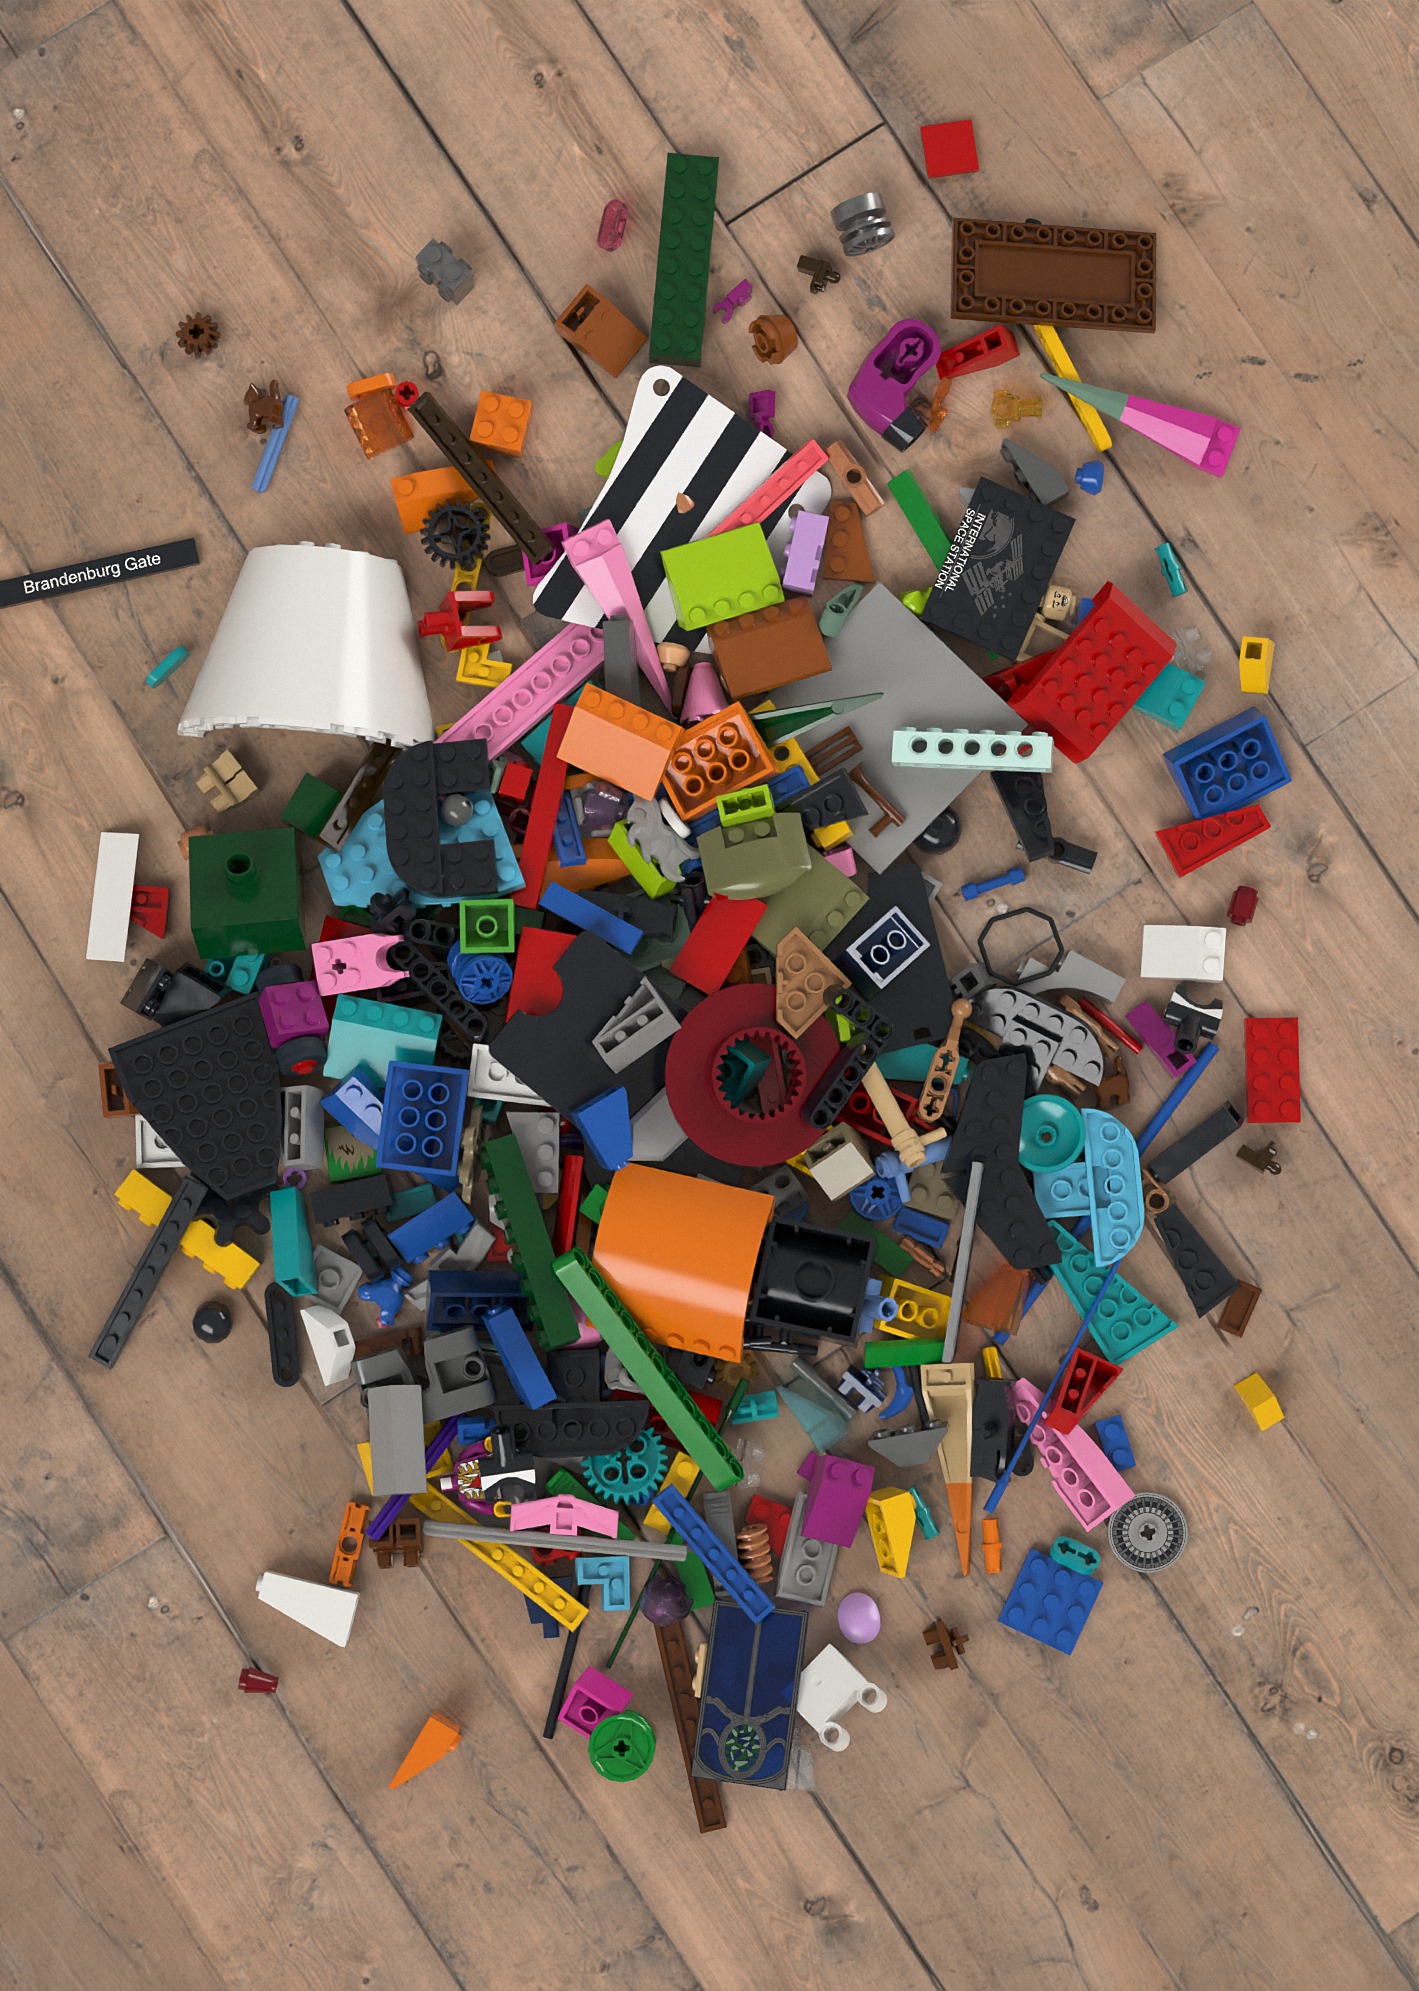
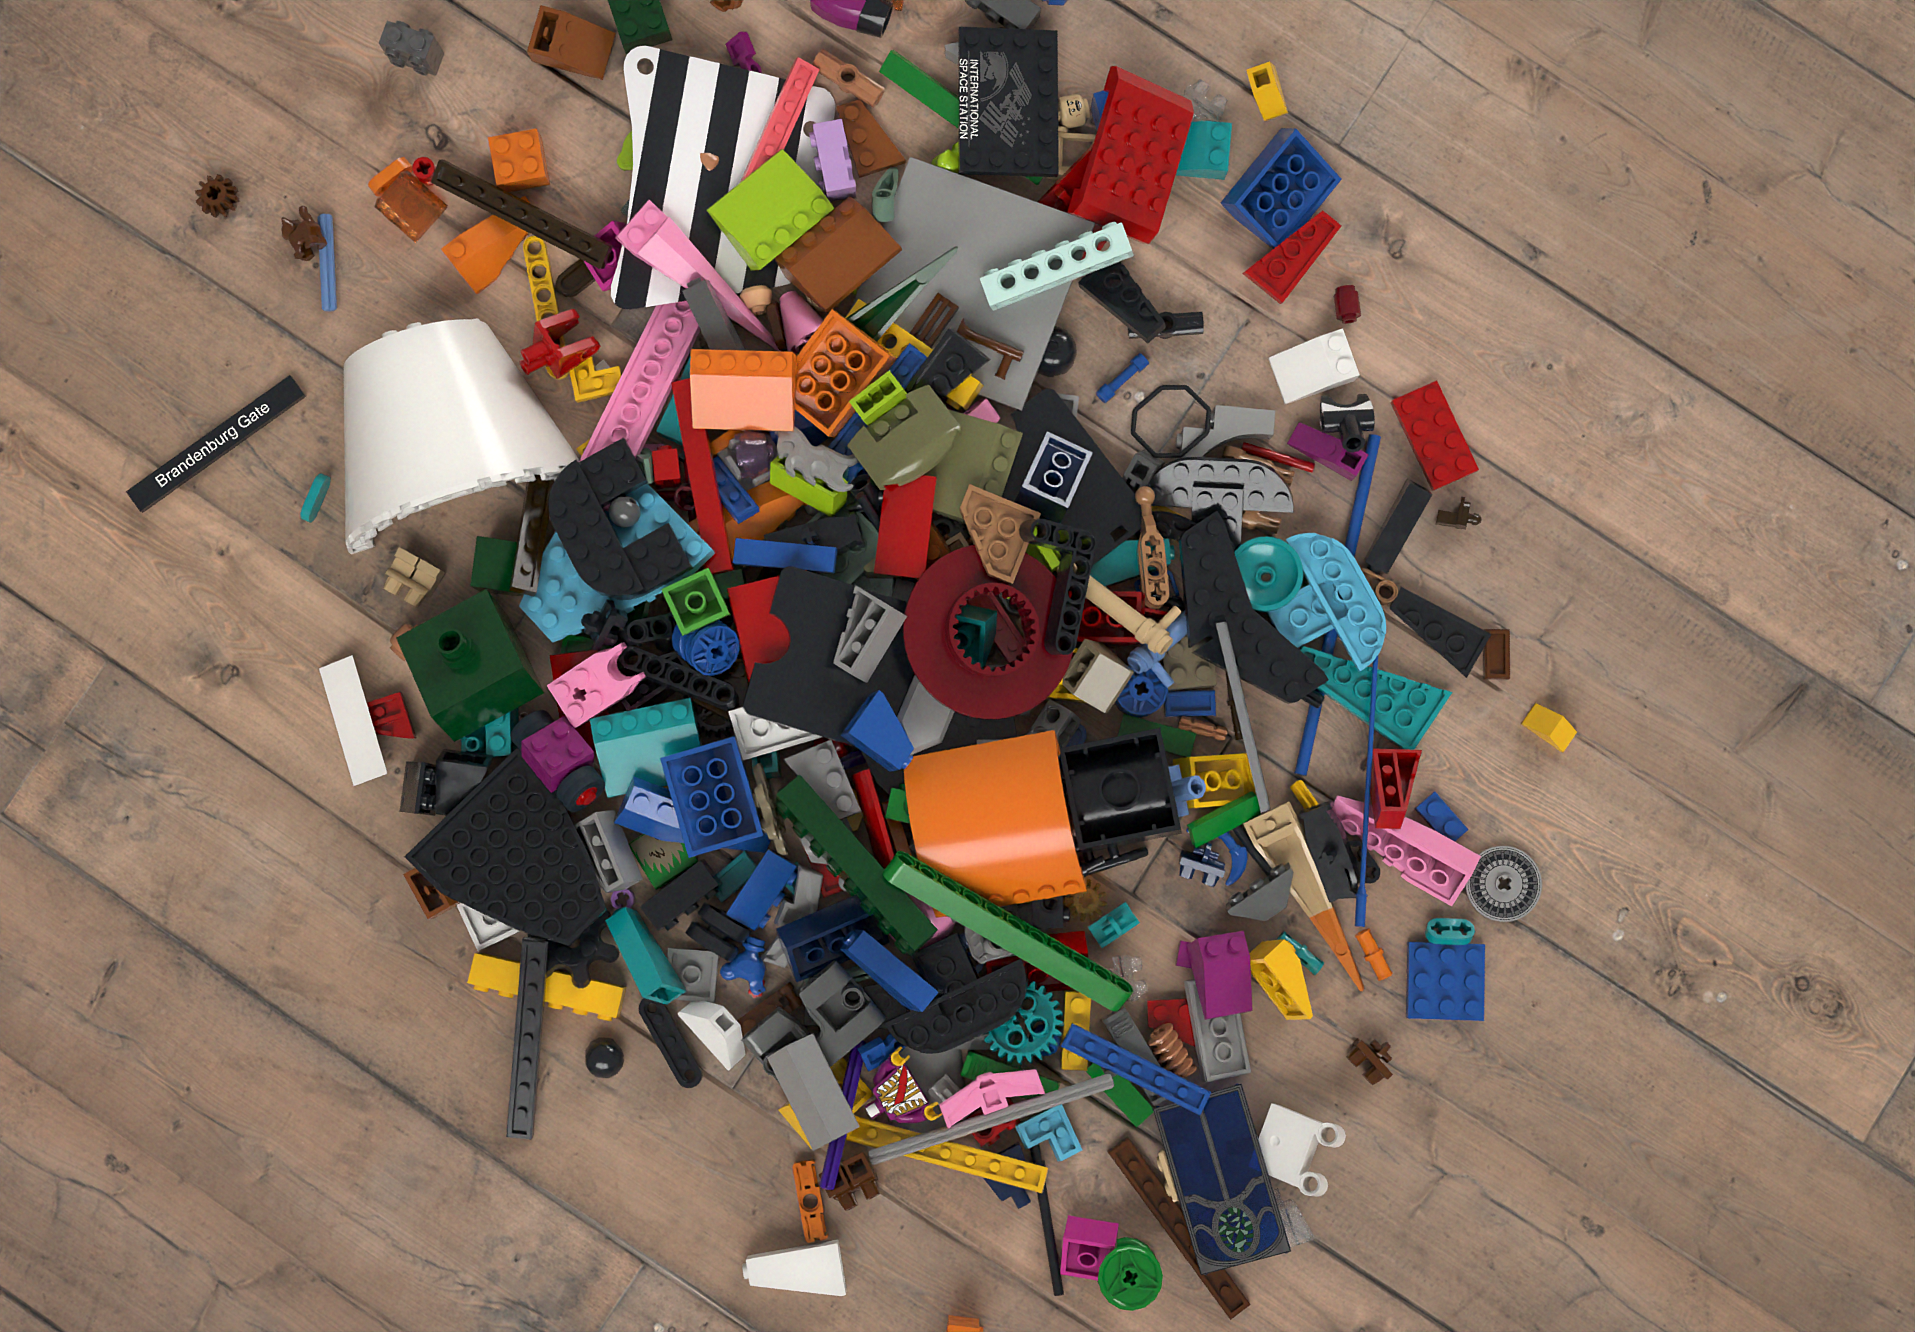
camera: 25 degrees left, 0 degrees up
black gear [420,499,491,570] -> none
black connector [478,1424,535,1505] -> none
dark green piece [606,1378,750,1669] -> none
clear purple cone [640,1574,693,1627] -> none
white tile [658,797,691,839] -> none
clear light blue slope [775,1385,848,1453] -> none
dark grey piece [790,1355,858,1421] -> none
lavender hat [838,1592,880,1644] -> none
clear orange slope [961,1264,1034,1336] -> none
reddish brown animal [1084,1056,1130,1108] -> none
teal pin [1155,543,1188,597] -> none

